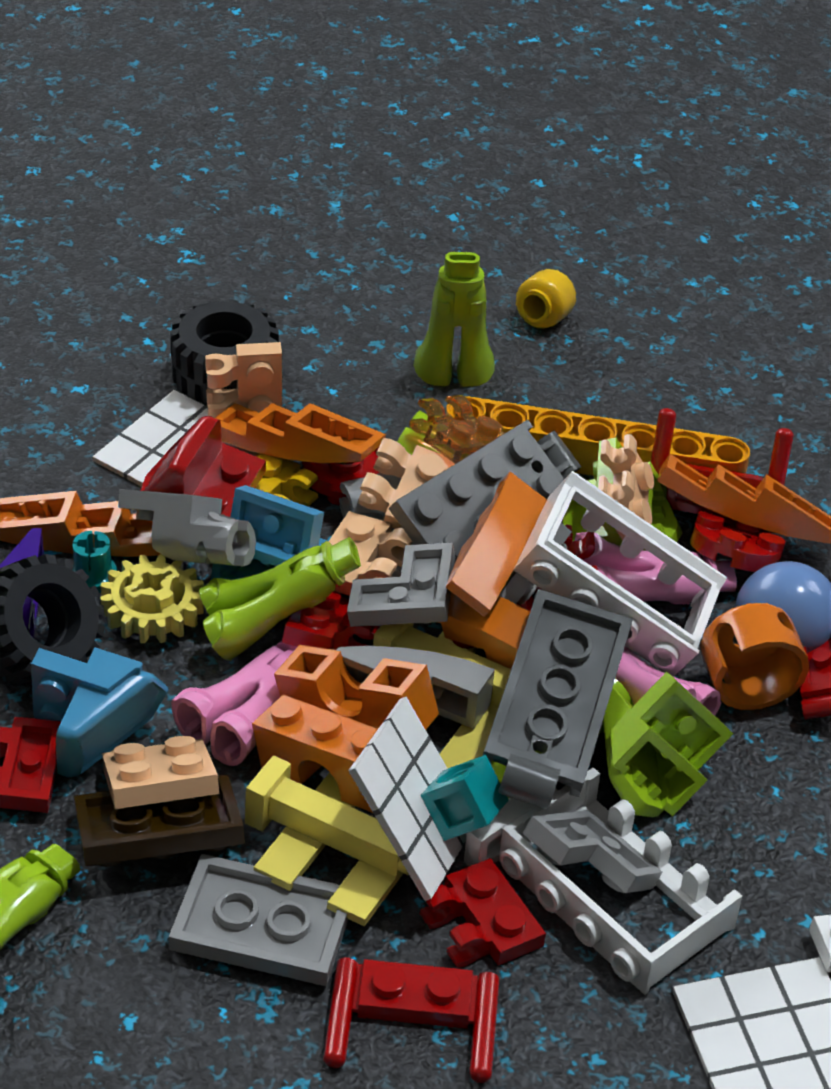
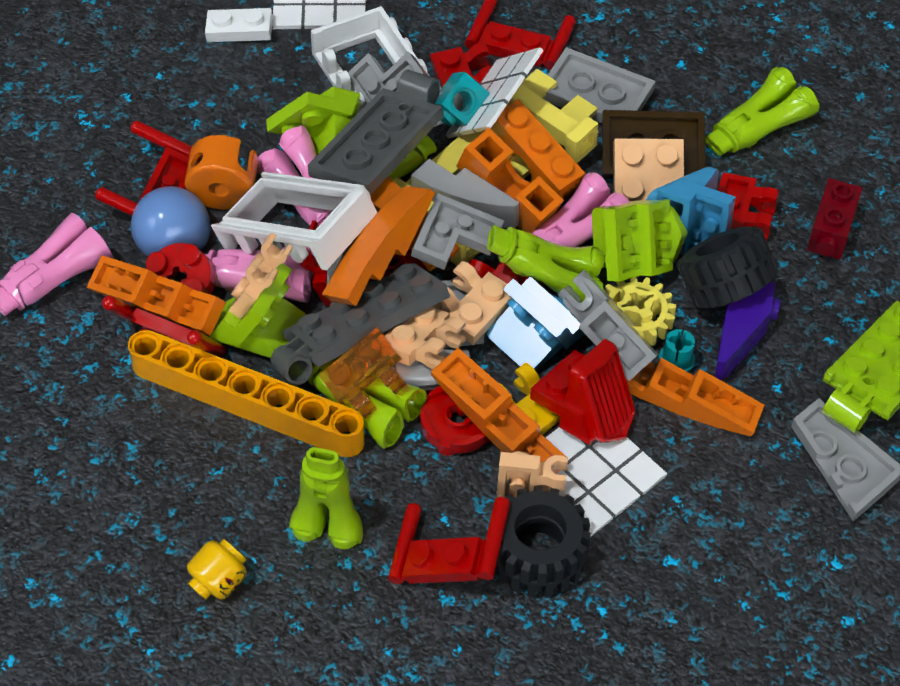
camera: 165 degrees left, 10 degrees up
none -> red plate [388,496,510,584]
none -> lime piece [592,199,687,282]

